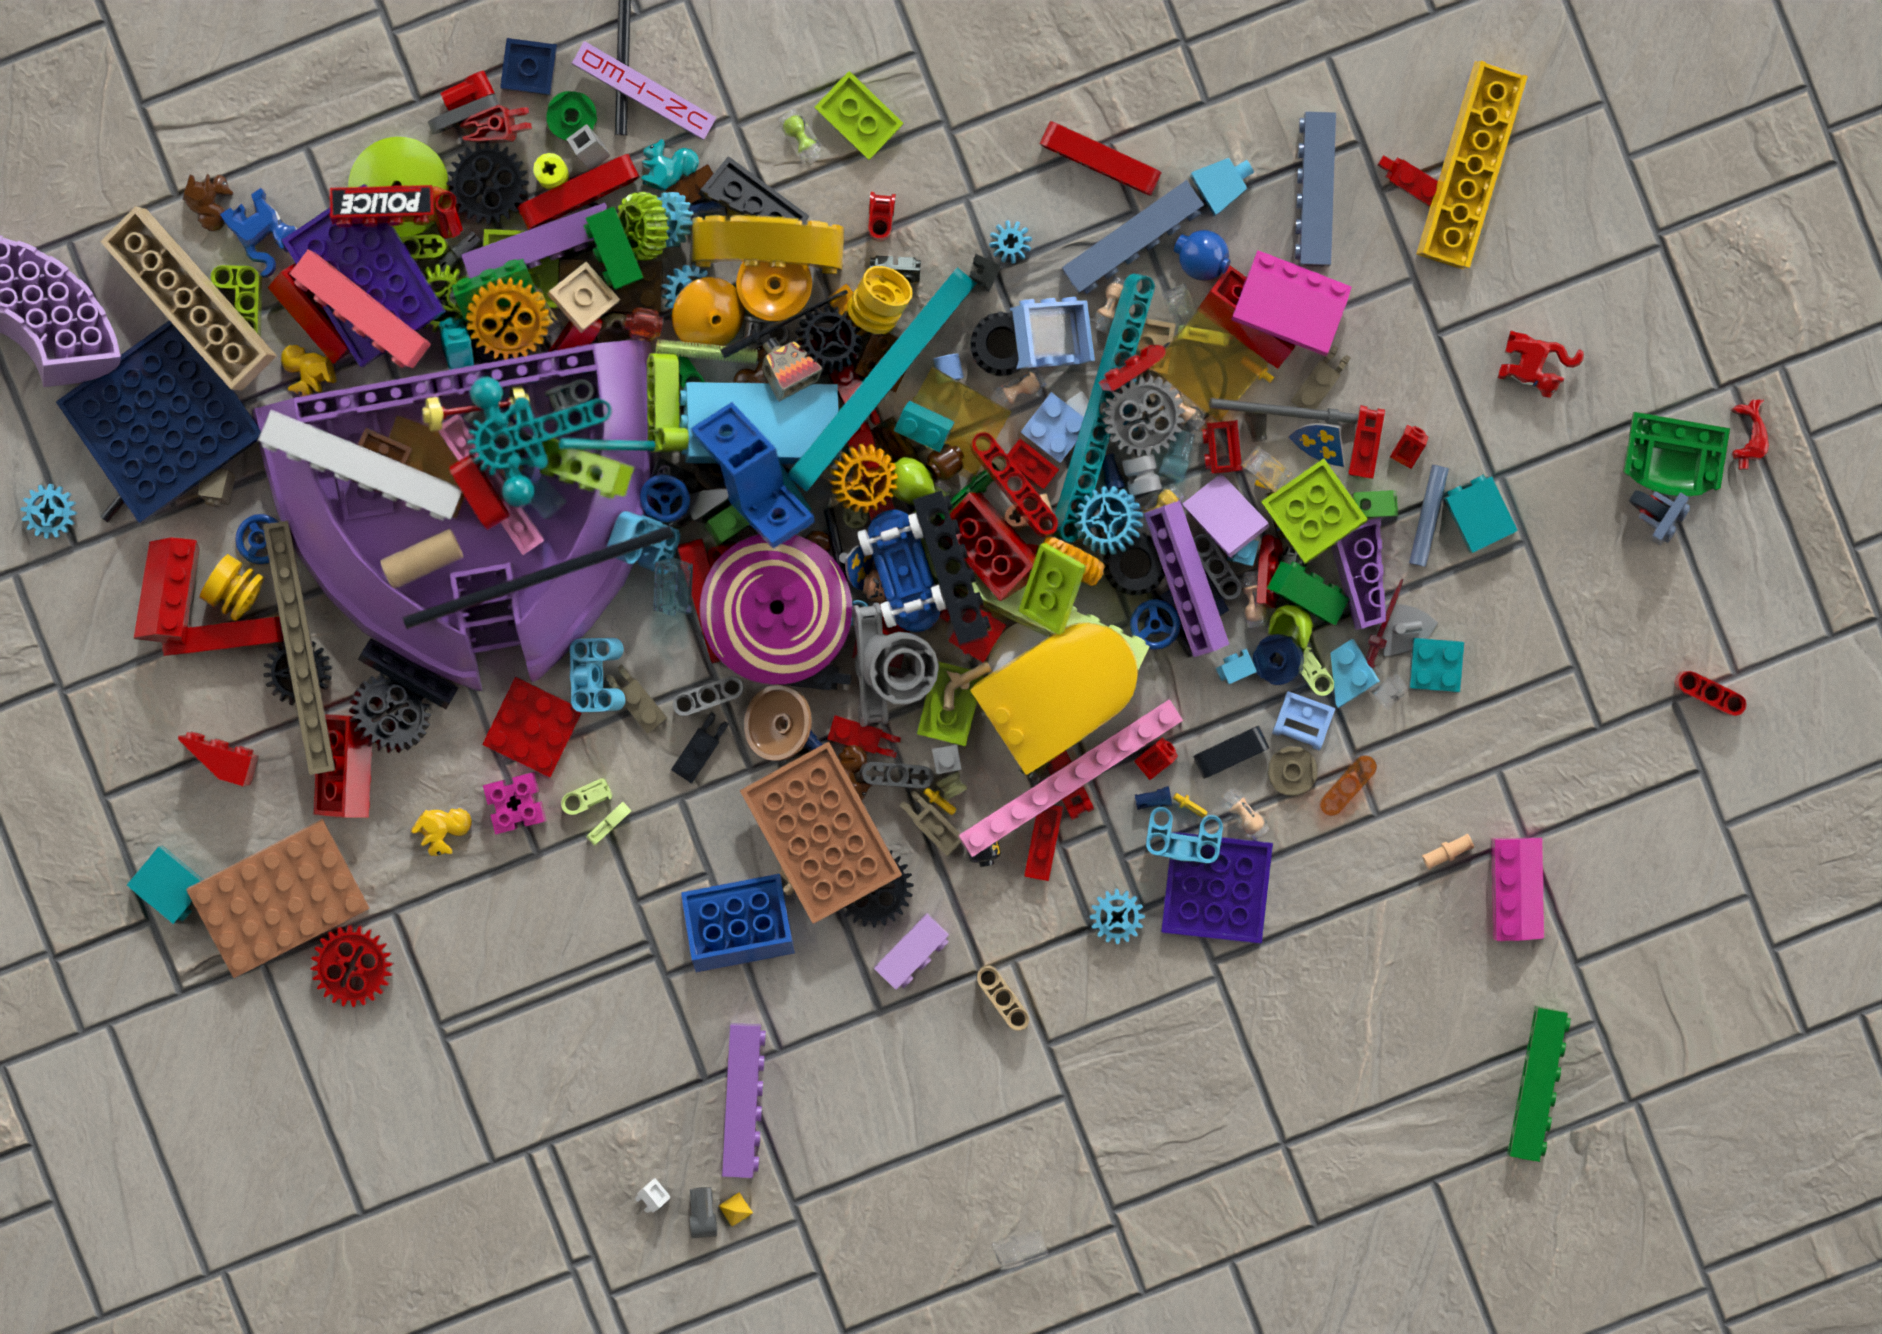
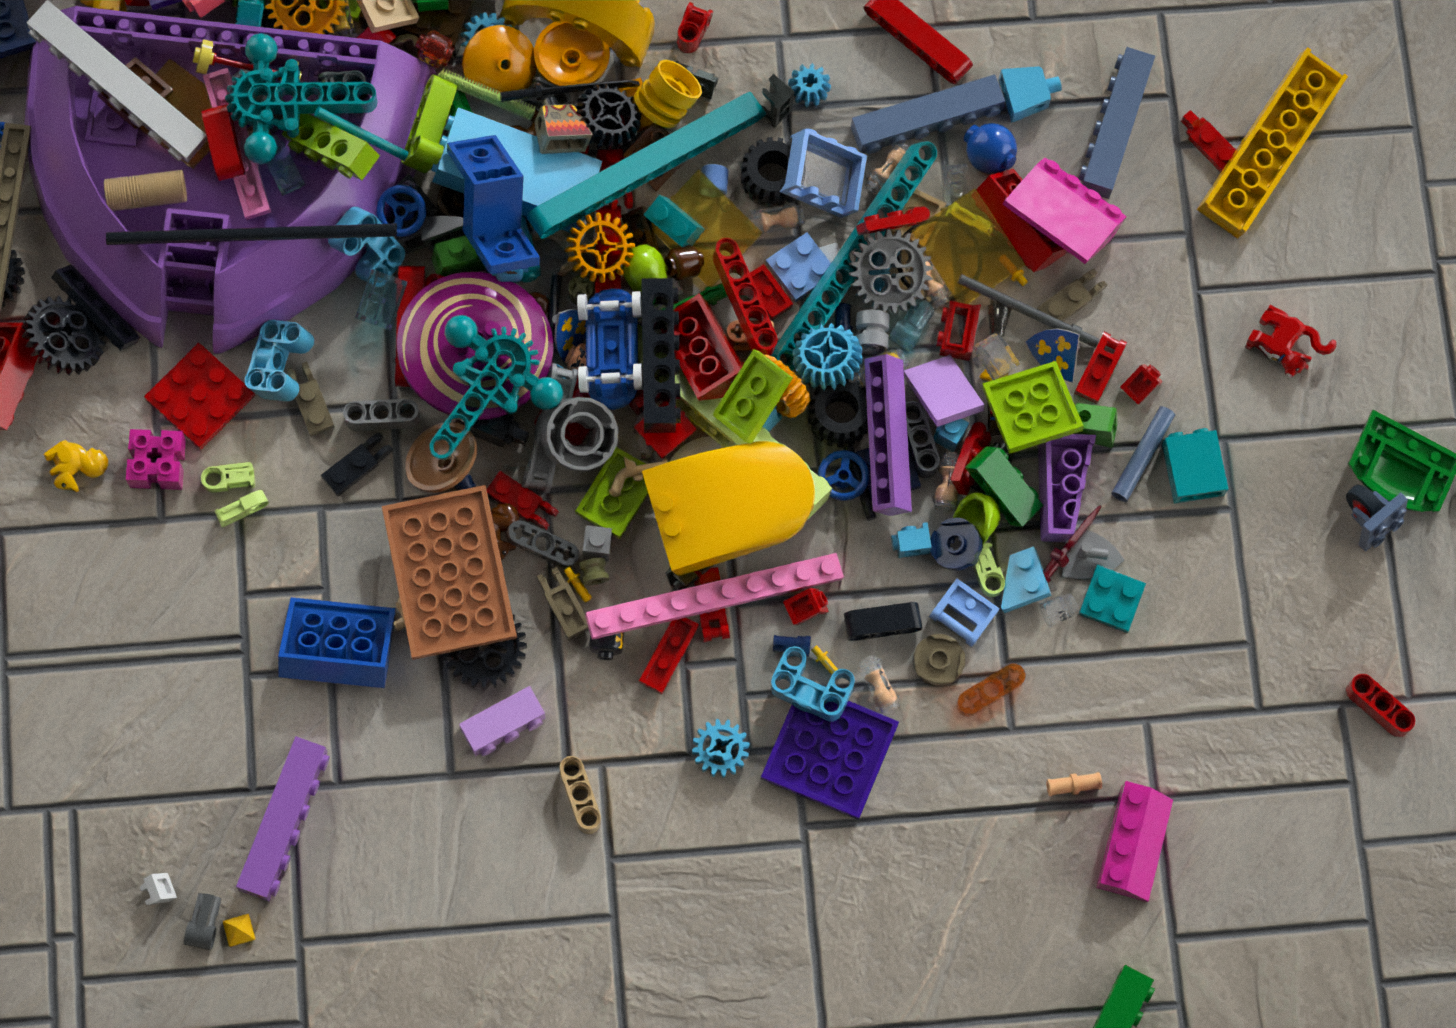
camera: 10 degrees right, 15 degrees down
none -> teal piece [430,315,563,460]

